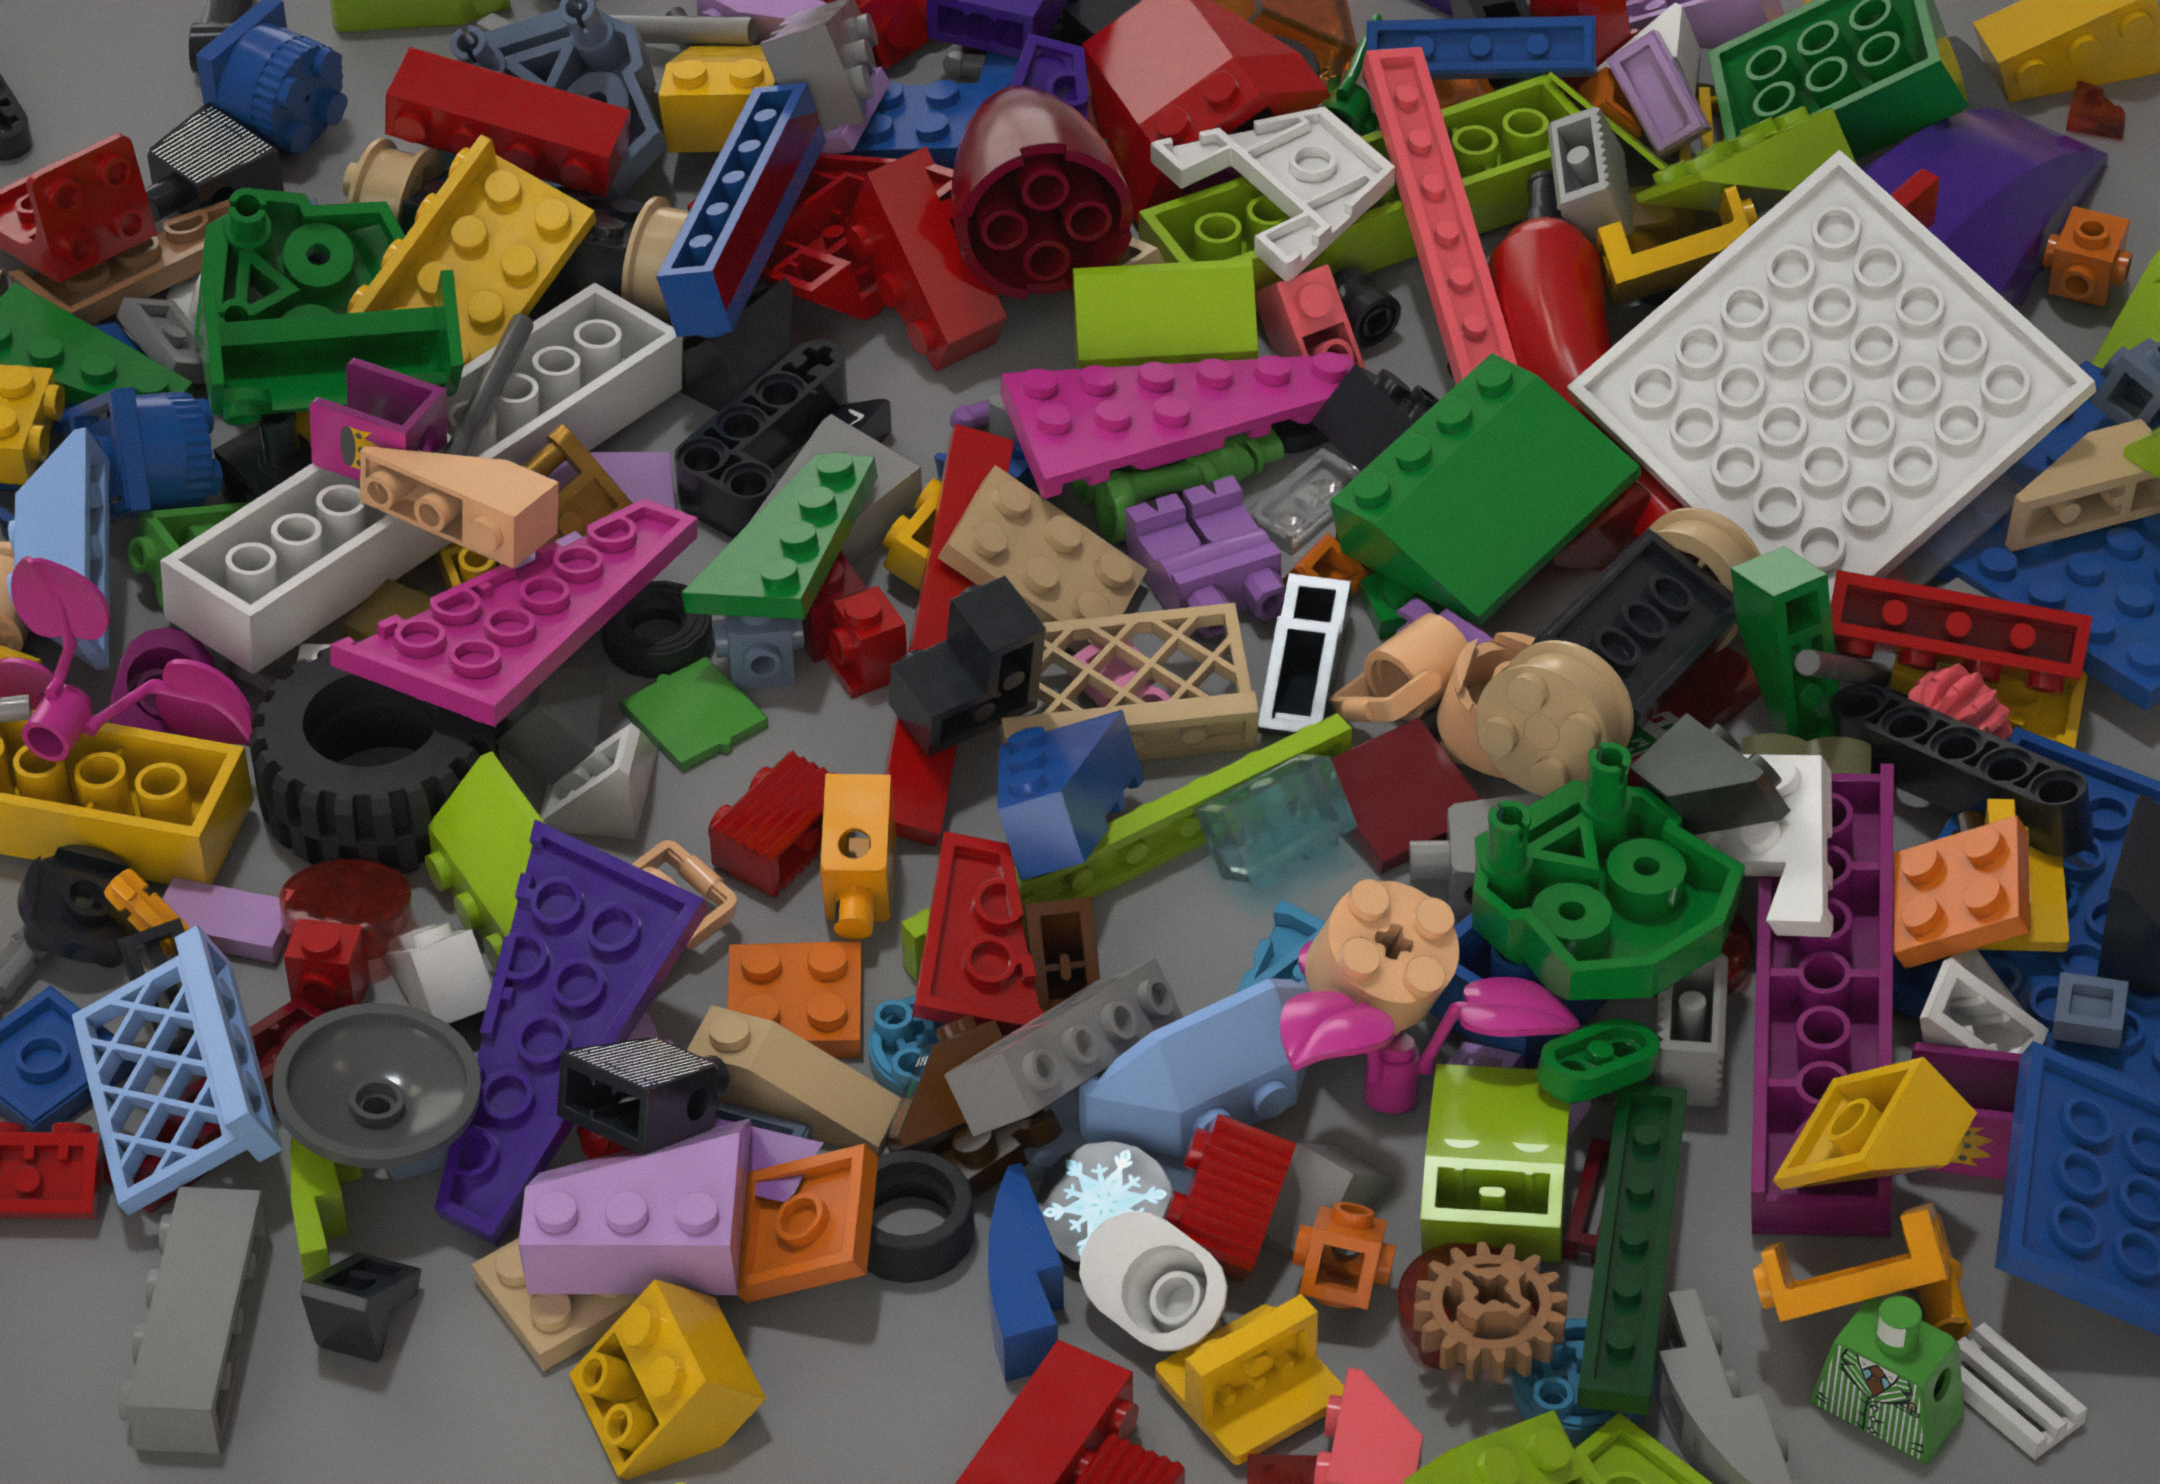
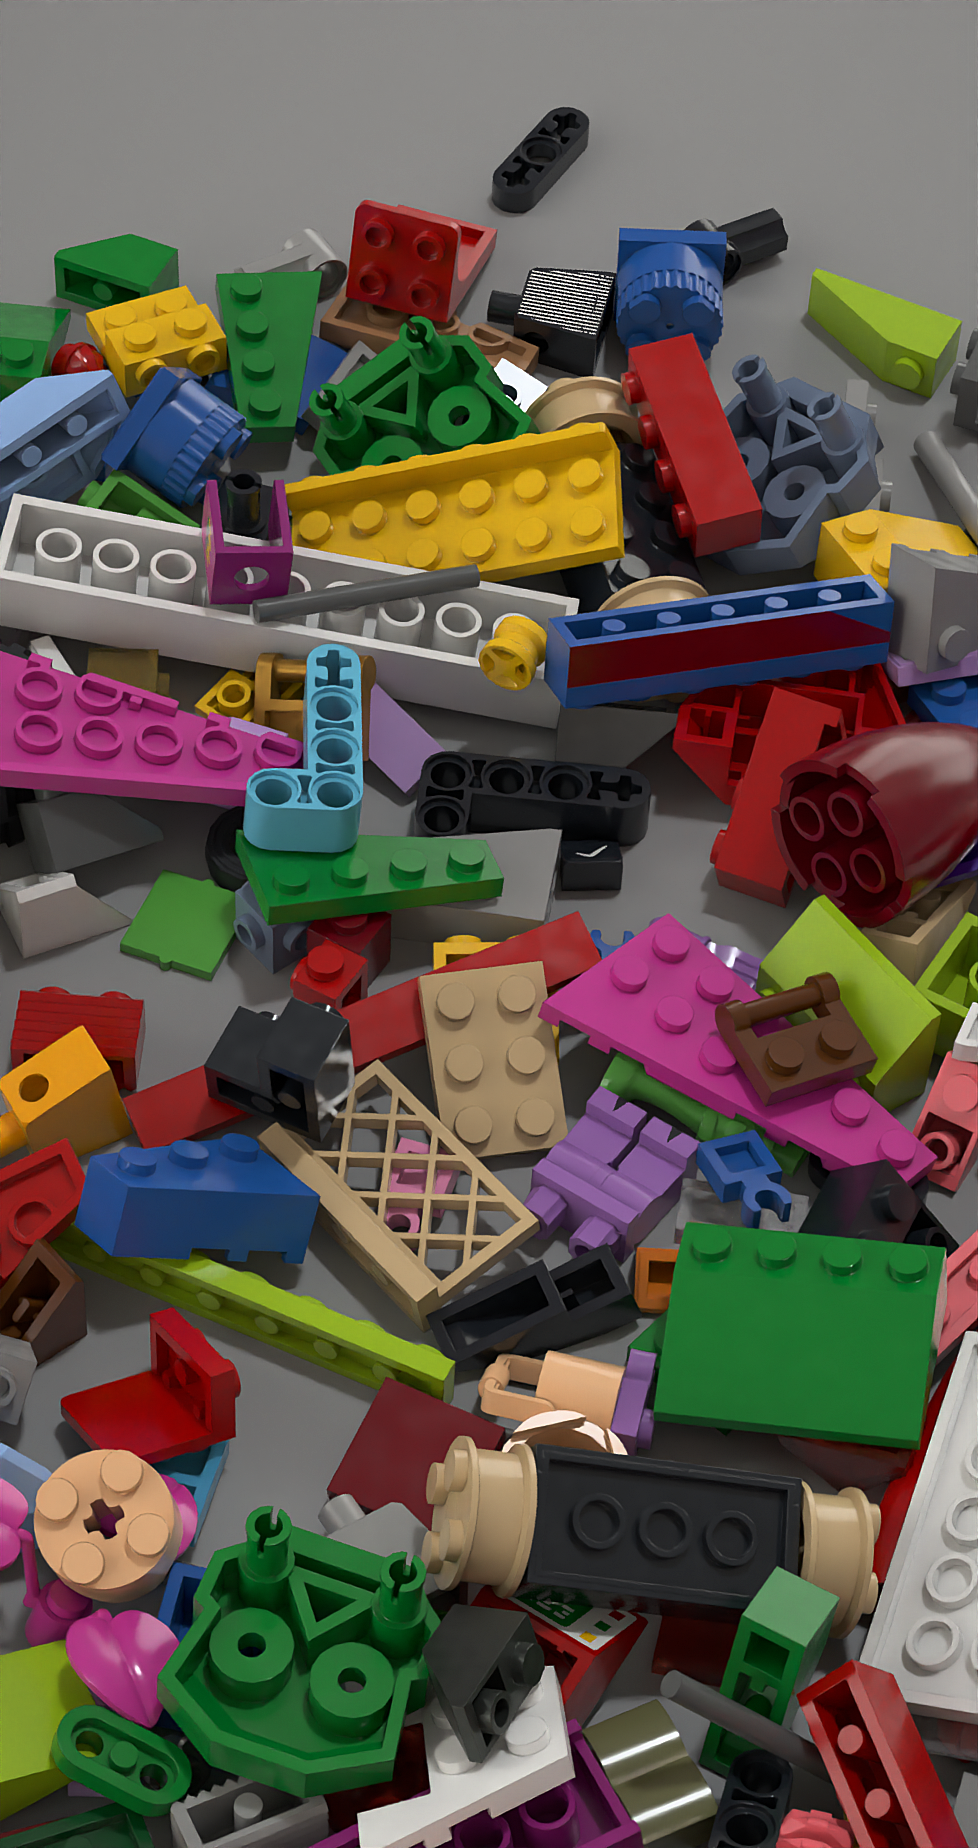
camera: 55 degrees right, 5 degrees up
green windscreen [199,270,464,425] -> none
light nougat slope [360,446,559,569] -> none
clear light blue brick [1194,754,1358,888] -> none
none -> red bracket [60,1307,241,1465]
none -> medium azure beam [243,644,363,853]
none -> yellow wheel [478,615,547,691]
none -> blue plate [695,1130,792,1229]
none -> reddish brown plate [715,972,878,1107]

